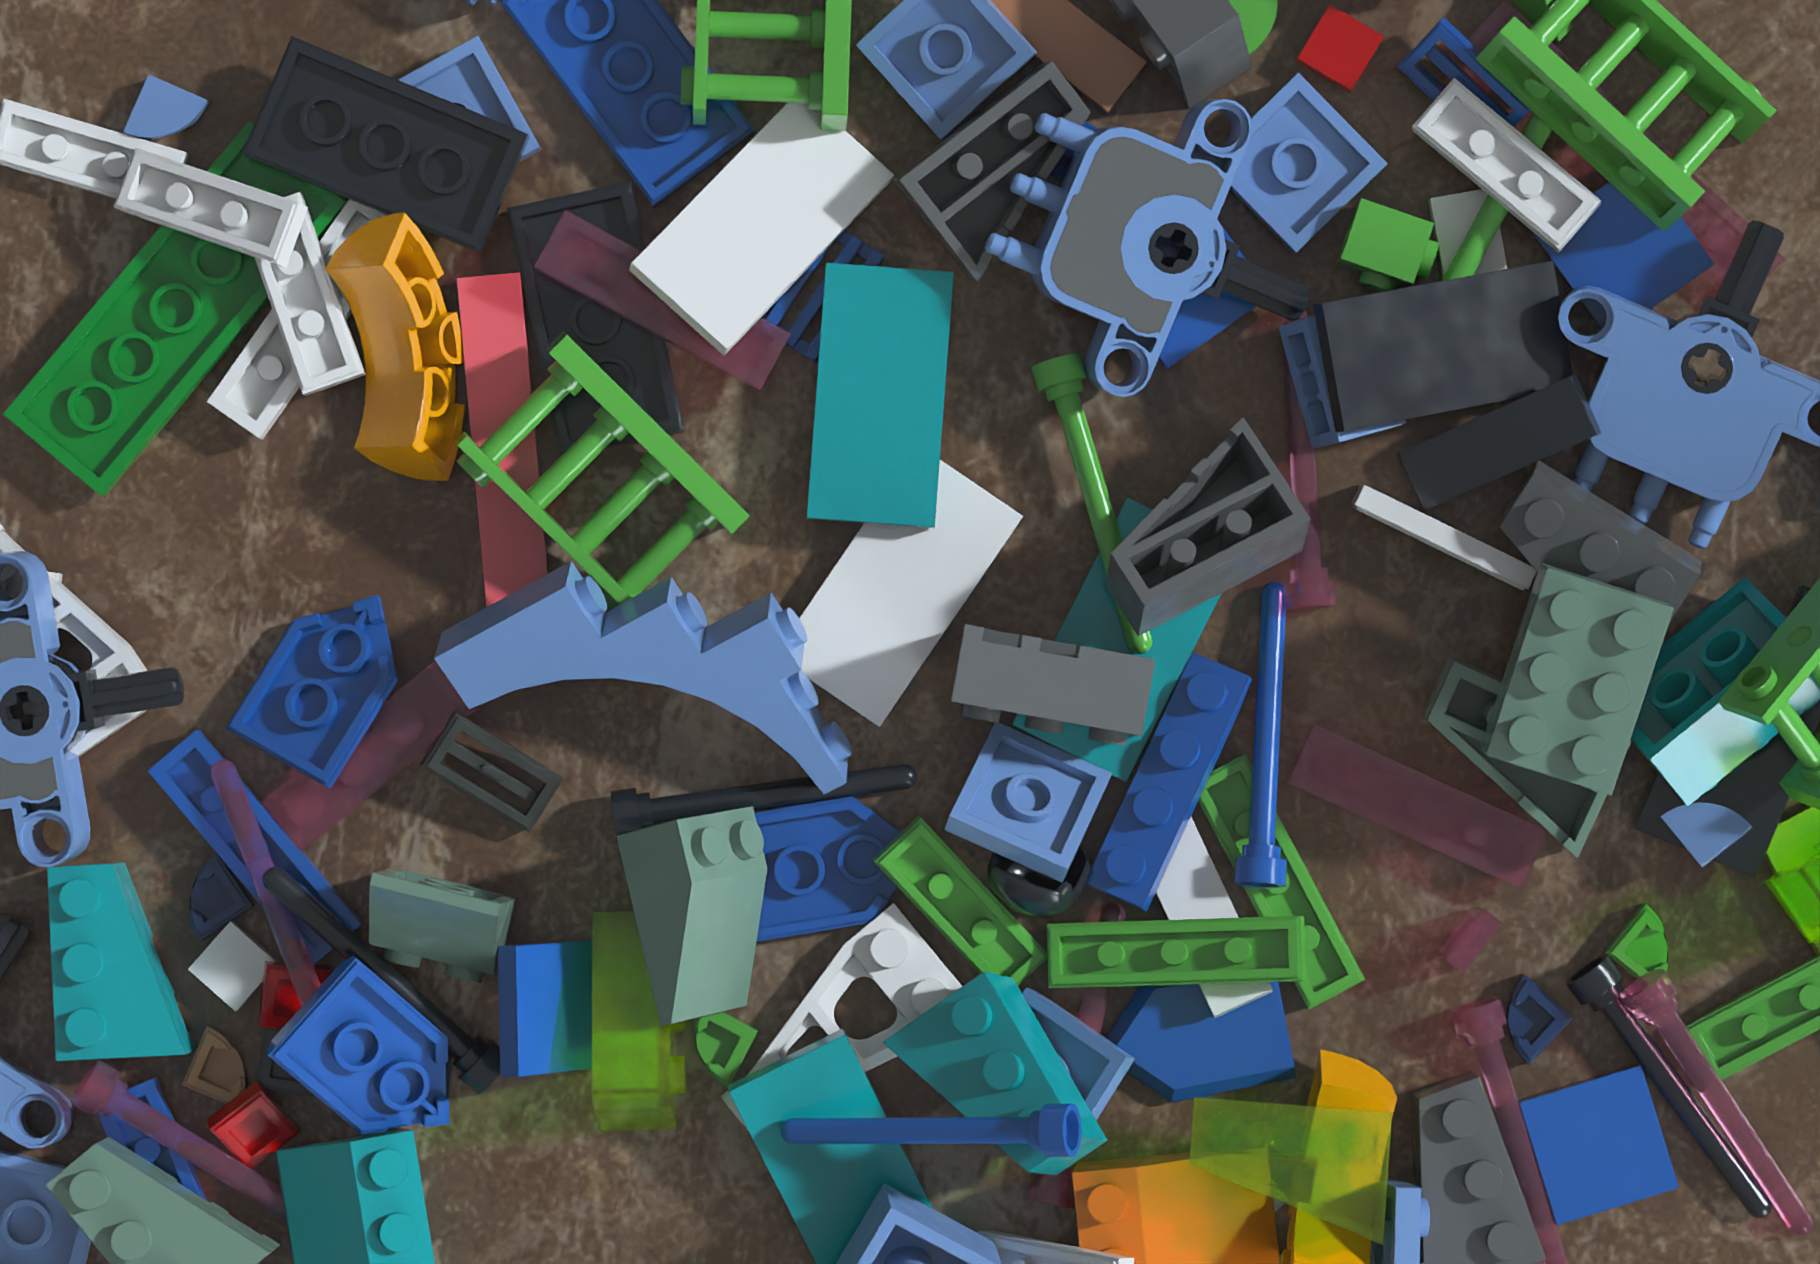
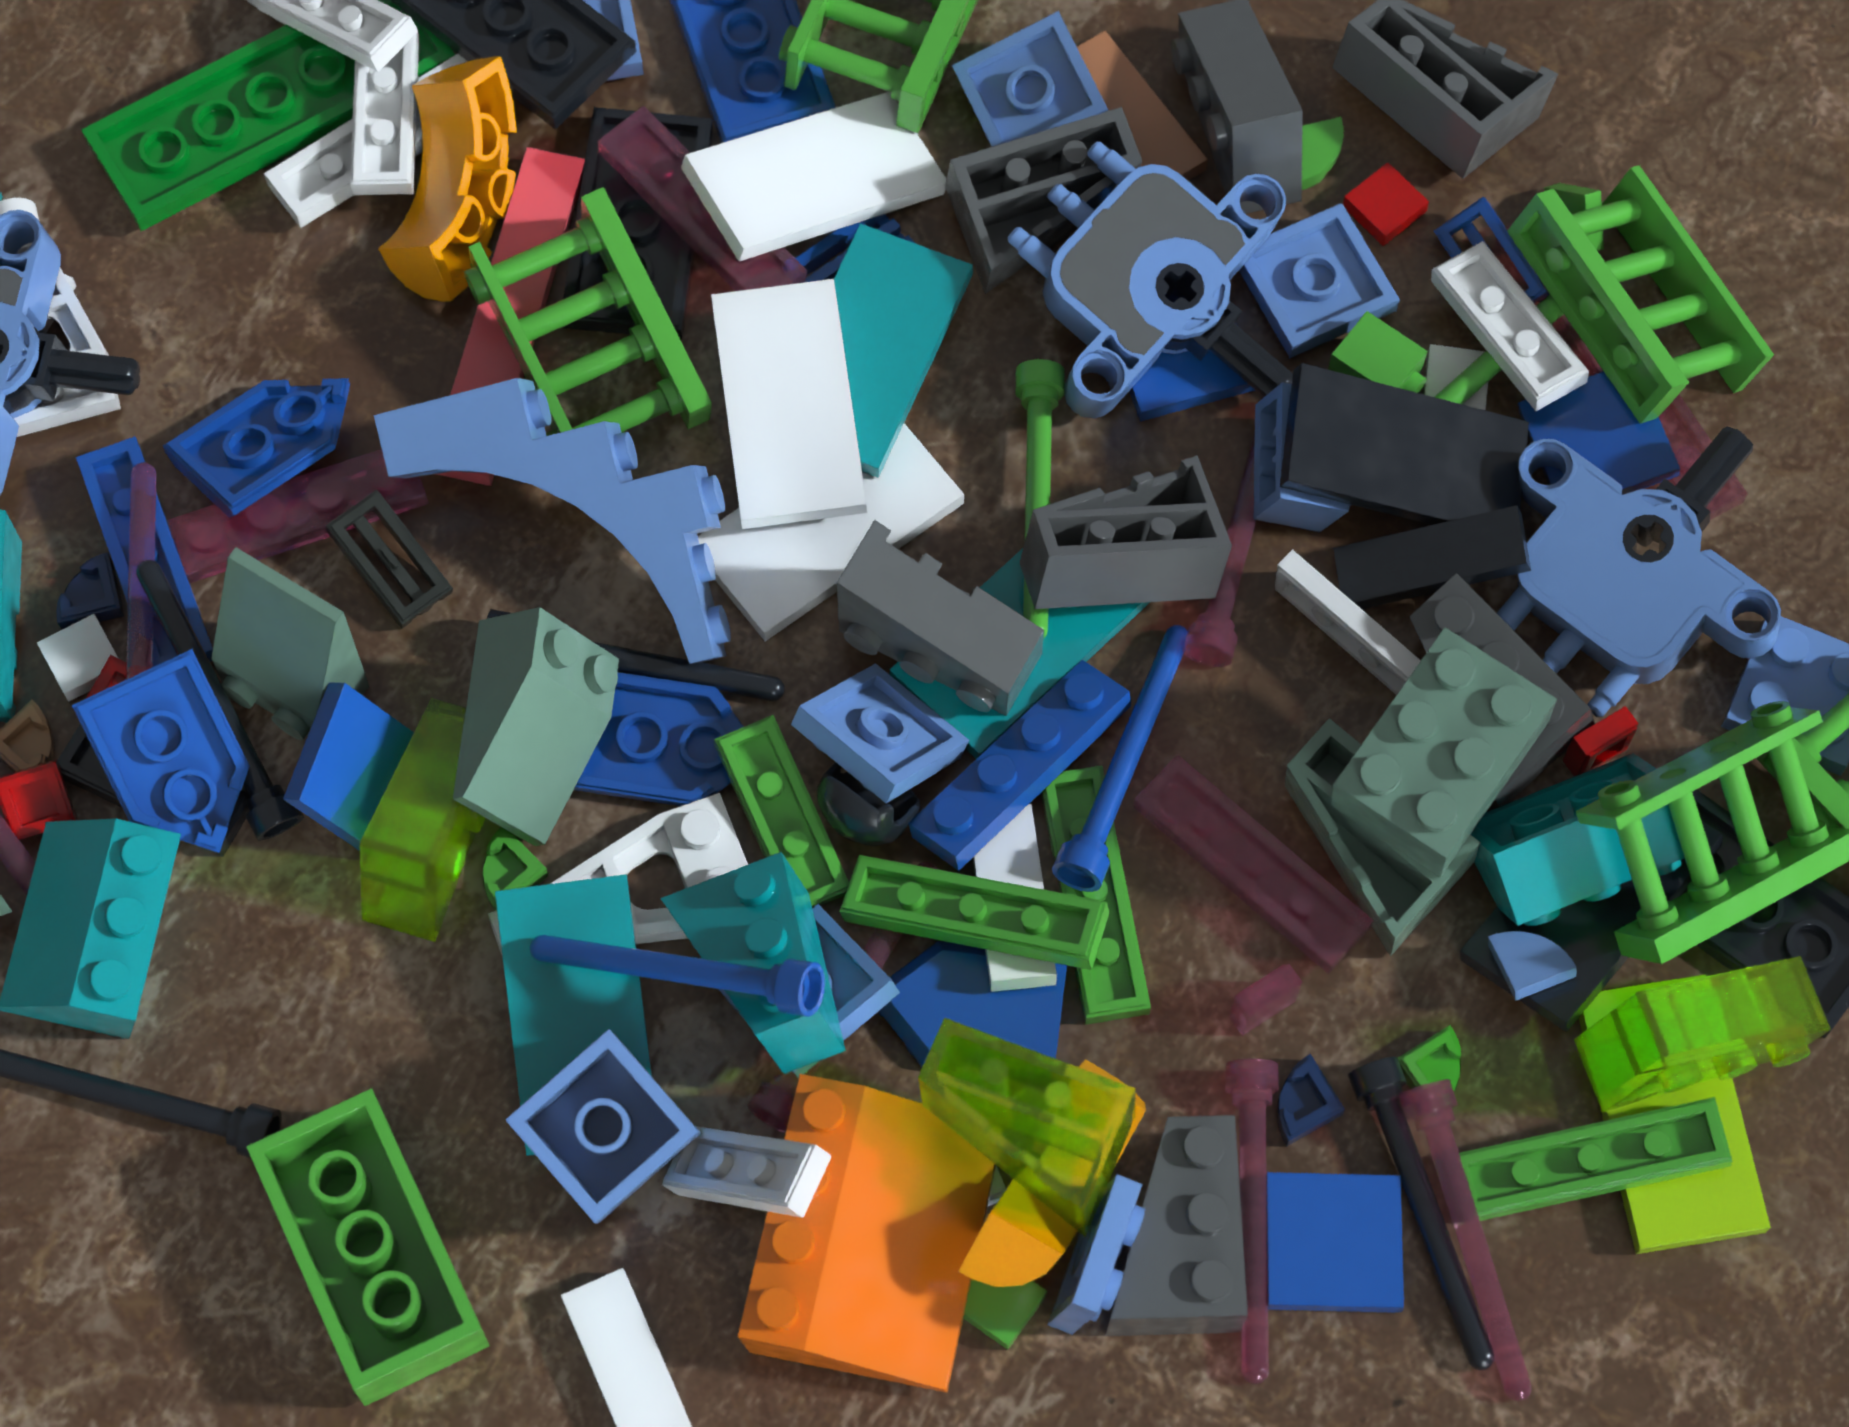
camera: 15 degrees right, 20 degrees down
none -> white tile [711,279,867,529]
none -> red tile [1563,706,1639,777]

